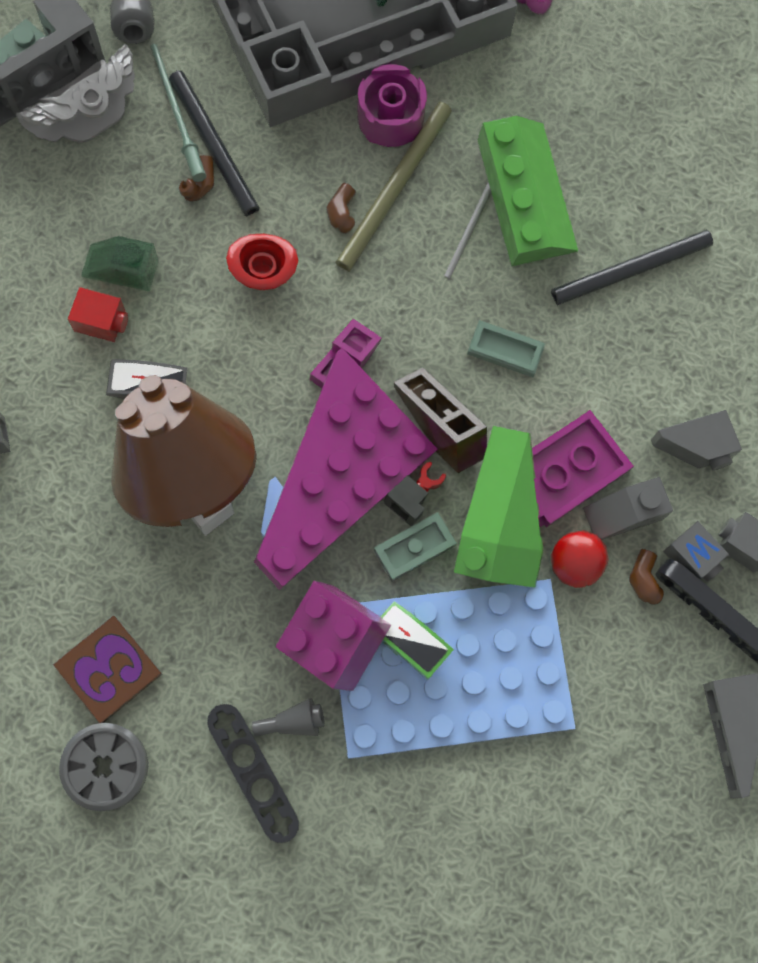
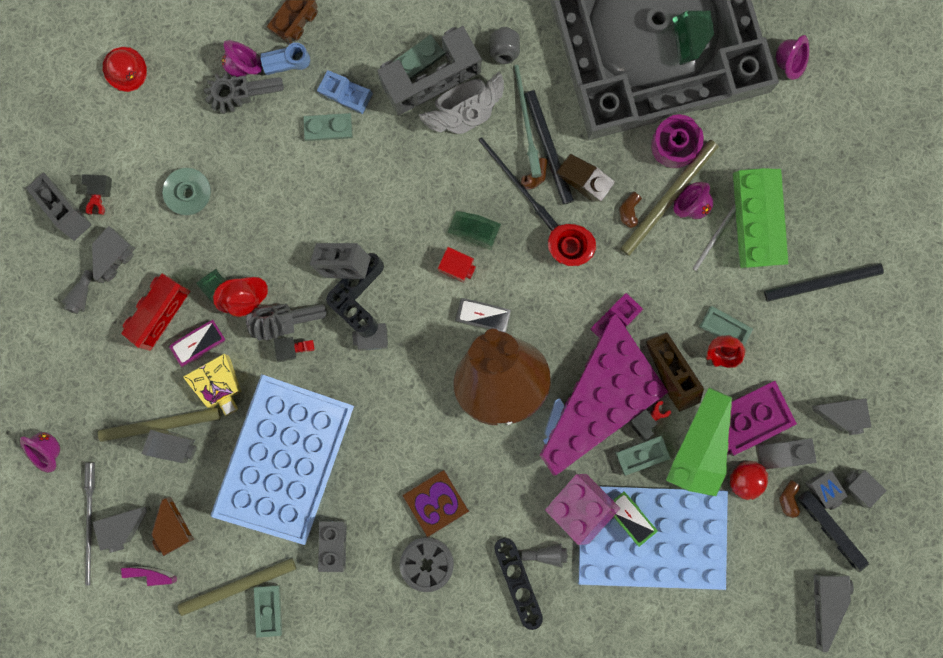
camera: 15 degrees right, 10 degrees up
none -> black piece [479,137,559,231]
none -> dark brown slope [556,154,615,202]
none -> magenta hat [674,182,713,219]
none -> red hair [707,335,745,368]

